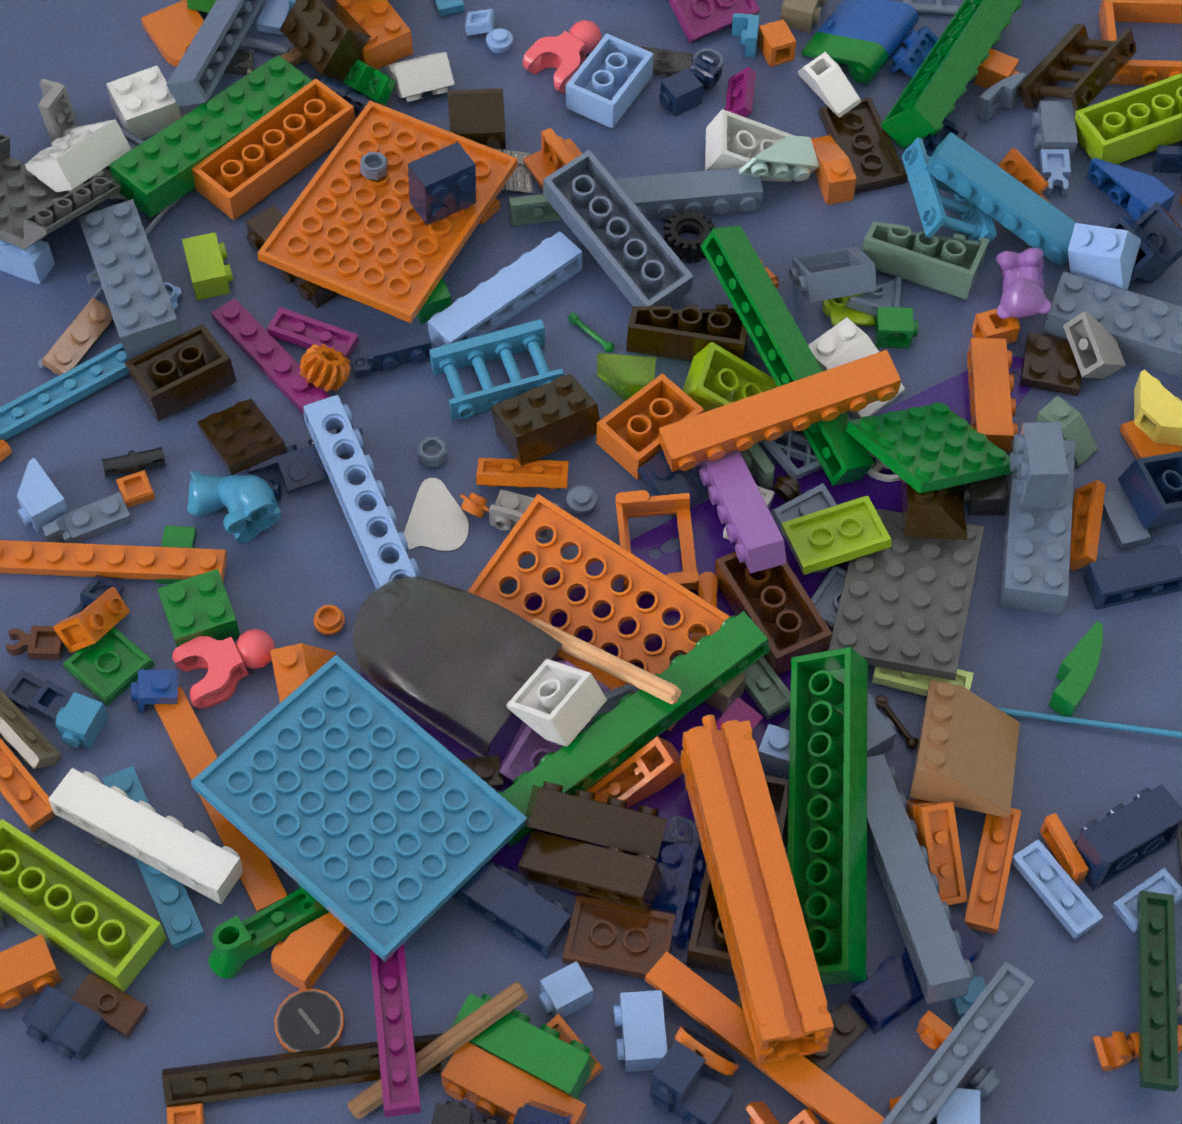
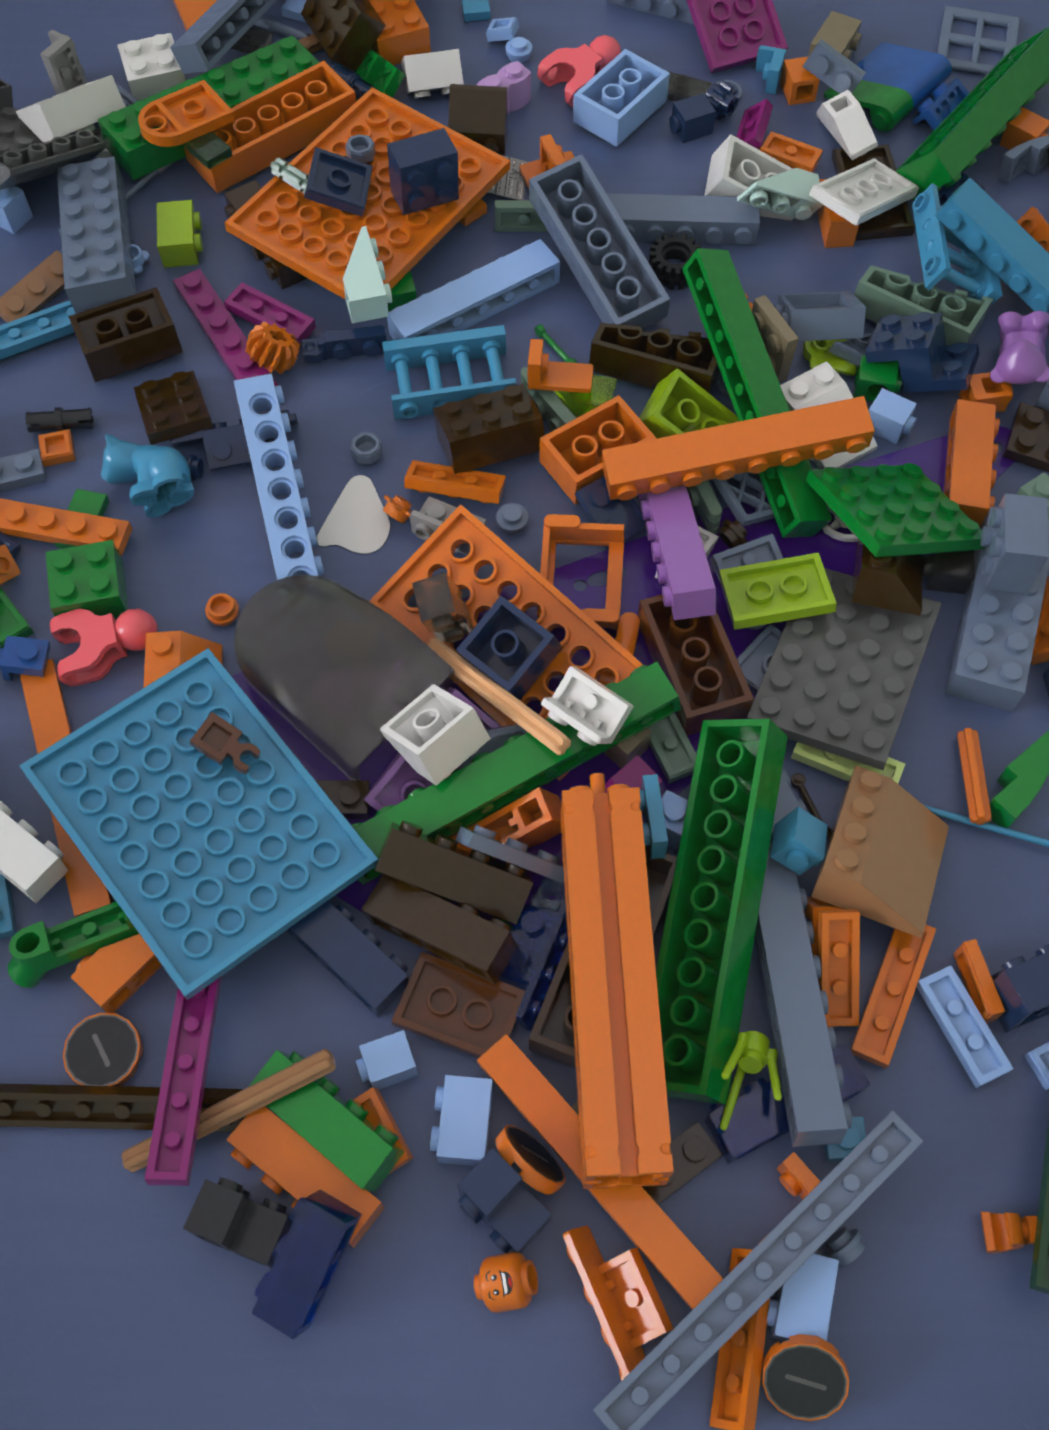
camera: 10 degrees right, 5 degrees up
none -> orange tile [138,80,235,147]
none -> tile [181,131,232,169]
none -> reddish brown plate [190,712,260,774]
none -> sand green axle [270,158,309,194]
none -> dark blue tile [304,147,373,217]
none -> light aqua slope [343,226,392,323]
none -> clear smoke brick [412,572,473,643]
none -> dark blue brick [456,596,563,700]
none -> sand blue plate [456,825,564,883]
none -> lavender brick [477,61,531,114]
none -> sand green hinge [521,367,576,432]
none -> orange bracket [528,339,593,393]
none -> white bracket [541,666,634,746]
none -> dark azure plate [640,774,668,859]
none -> lime plant [720,1031,782,1131]
none -> dark tan plate [752,295,799,383]
none -> orange plate [760,131,823,173]
none -> dark azure brick [770,806,827,875]
none -> sand blue plate [802,39,866,94]
none -> white tile [809,158,919,226]
none -> dark blue bracket [865,312,979,393]
none -> light blue brick [869,388,917,445]
none -> orange axle [957,728,992,825]

